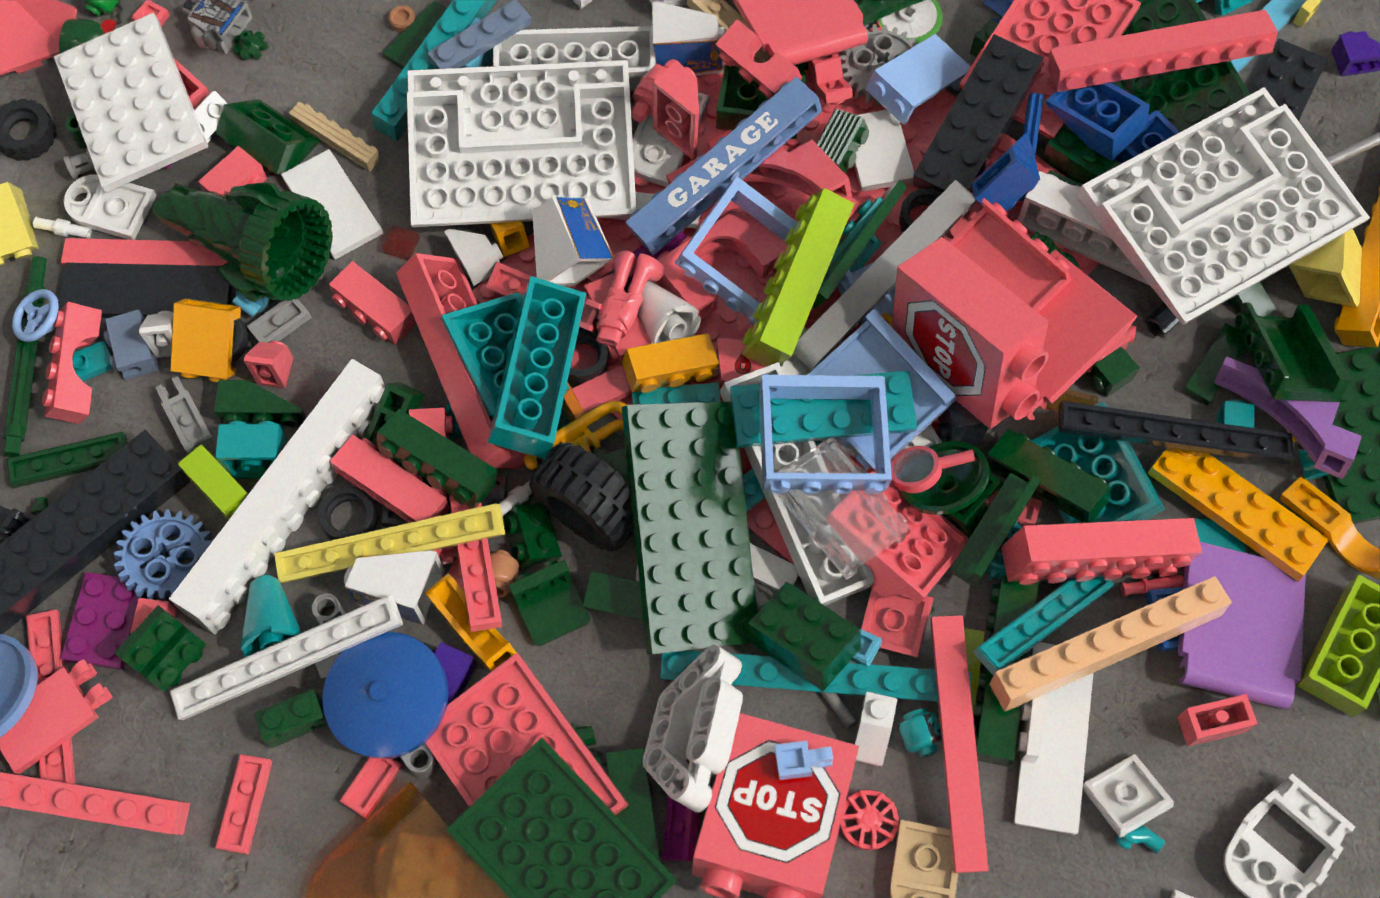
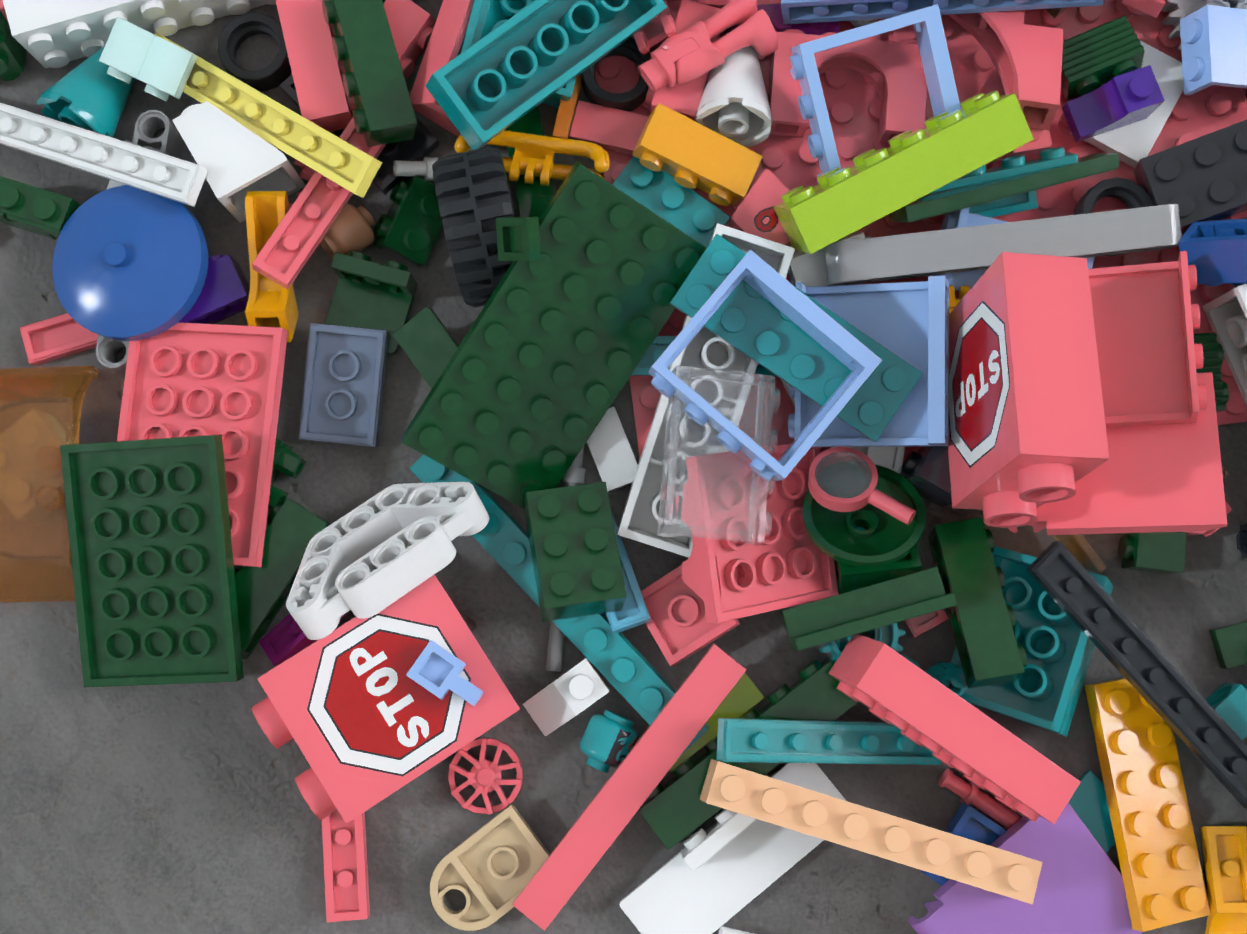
camera: 40 degrees right, 15 degrees up
none -> light aqua brick [99,17,197,102]
none -> sand blue tile [299,323,389,447]
none -> dark green plate [496,217,541,262]
none -> dark purple arch [1062,65,1165,143]

